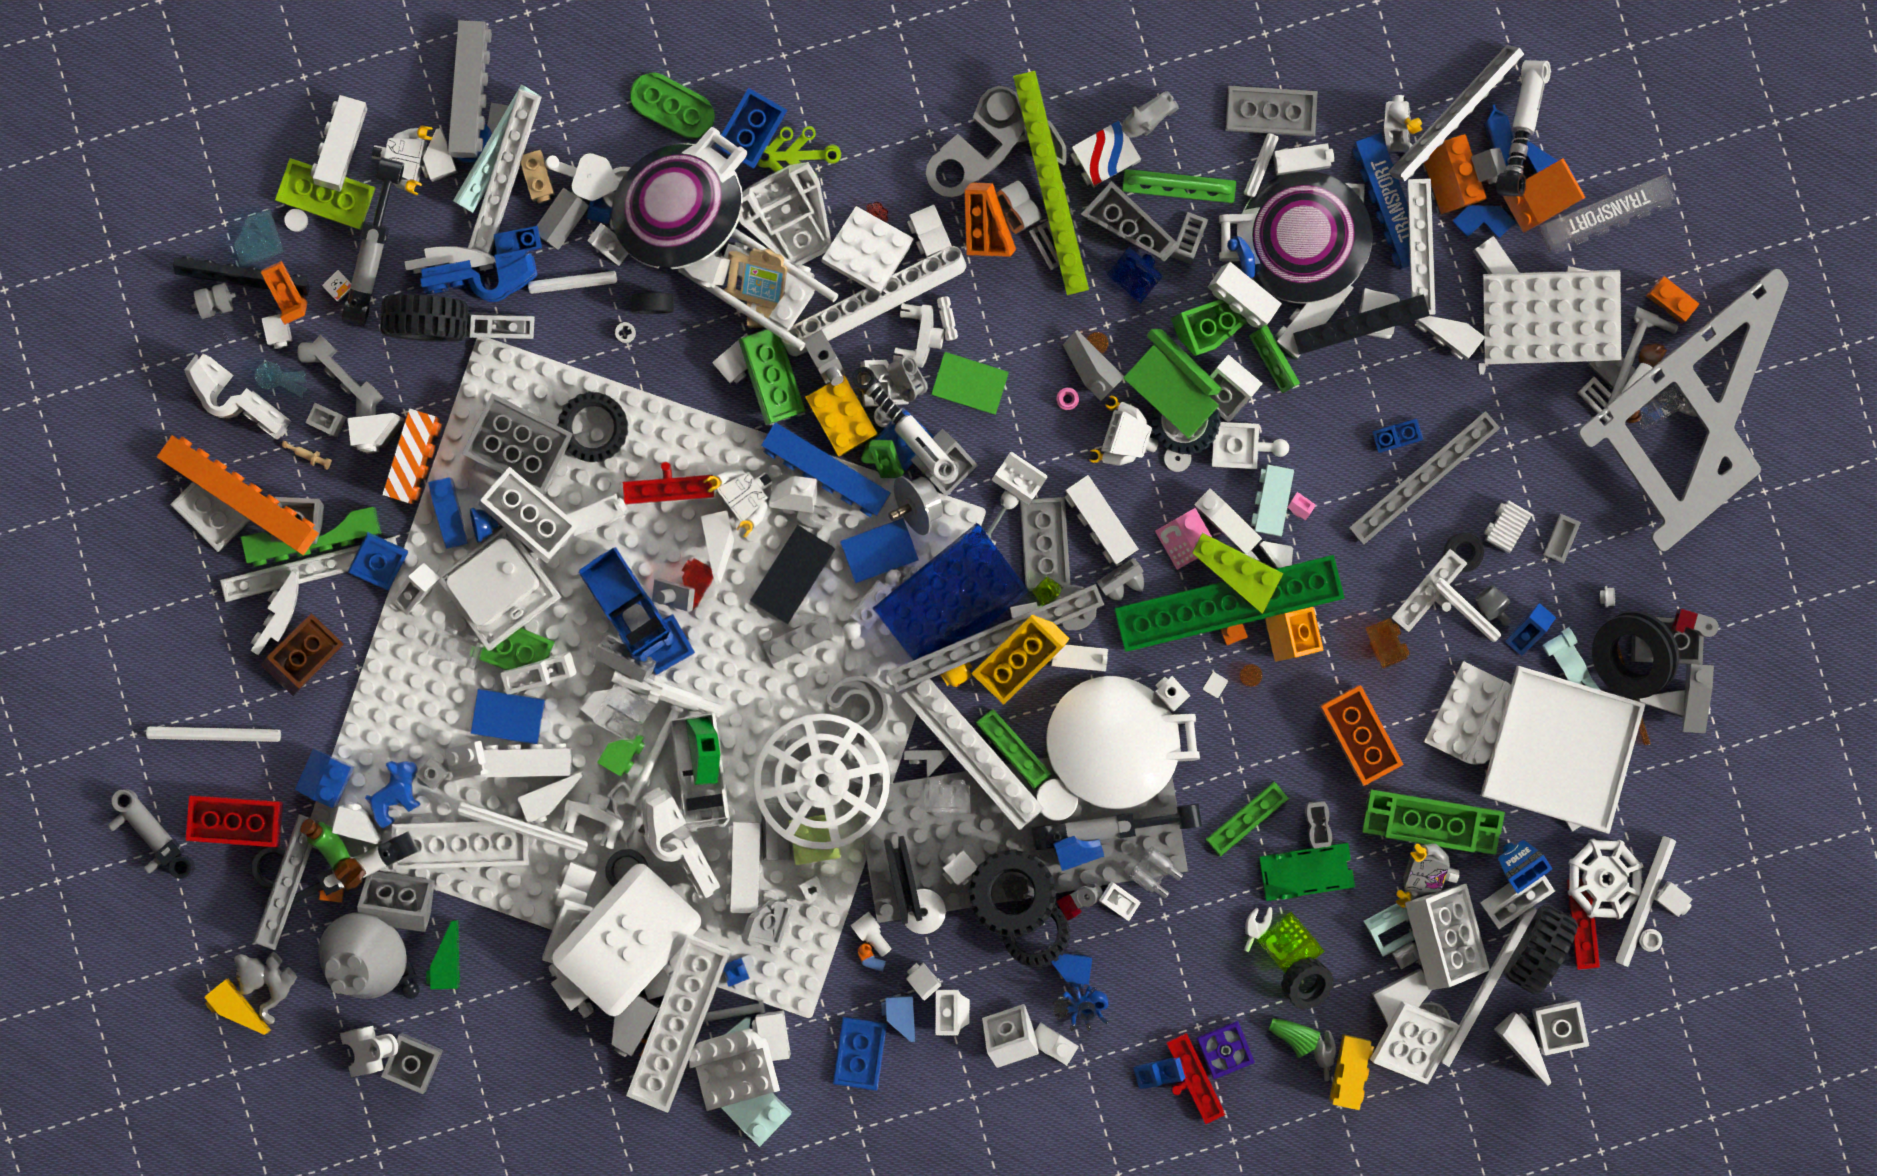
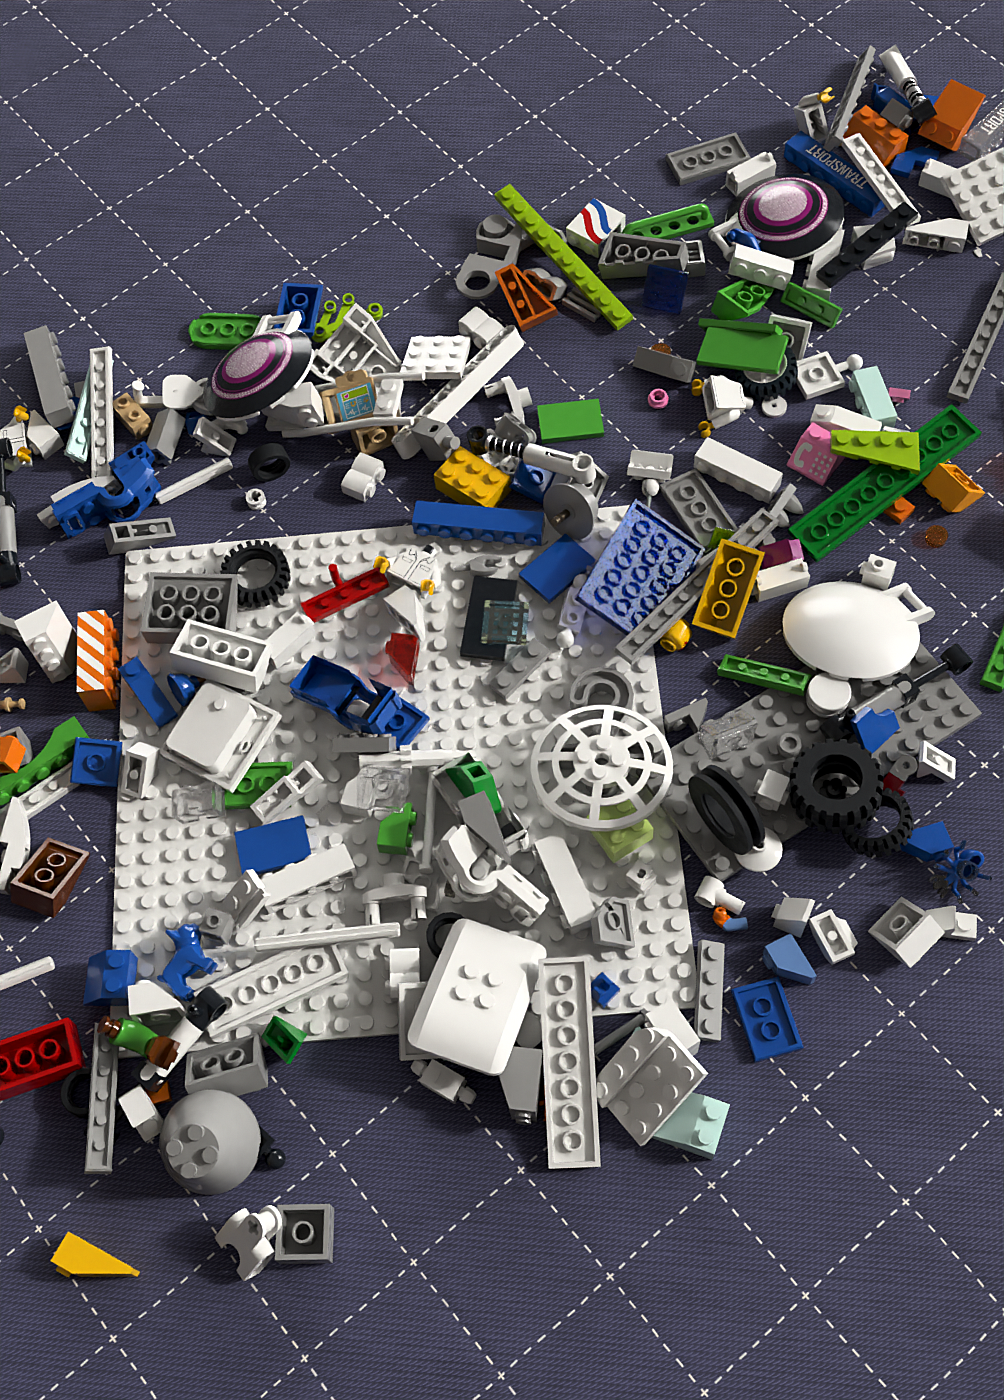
camera: 15 degrees left, 25 degrees down
light grey animal [234,951,297,1024] -> none
black tyre [380,294,468,342] -> none
green slope [426,920,460,989] -> none
white slope [518,772,584,825] -> none
light grey tile [652,578,695,611] -> none
bright green tile [738,329,805,425] -> none
light grey piece [761,803,790,860] -> none
white slope [769,476,817,513] -> none
bright green plate [861,440,904,478] -> none
clear red plant [866,202,888,223] -> none
white plate [901,679,1044,830] -> none
white axle [937,296,958,341] -> none
light grey animal [1122,91,1179,138] -> none
clear piece [1129,846,1183,898] -> none
white sticker [1203,672,1228,698] -> none
white axle [1244,133,1278,197] -> none
blue slope [1372,419,1423,453] -> none
none -> white slope [118,1084,164,1142]
none -> green slope [261,1015,307,1064]
none -> light grey slope [456,791,512,864]
none -> clear light blue tile [481,600,530,645]
none -> light grey plate [694,940,725,1043]
none -> magenta slope [757,539,804,569]
none -> light grey tile [777,733,802,758]

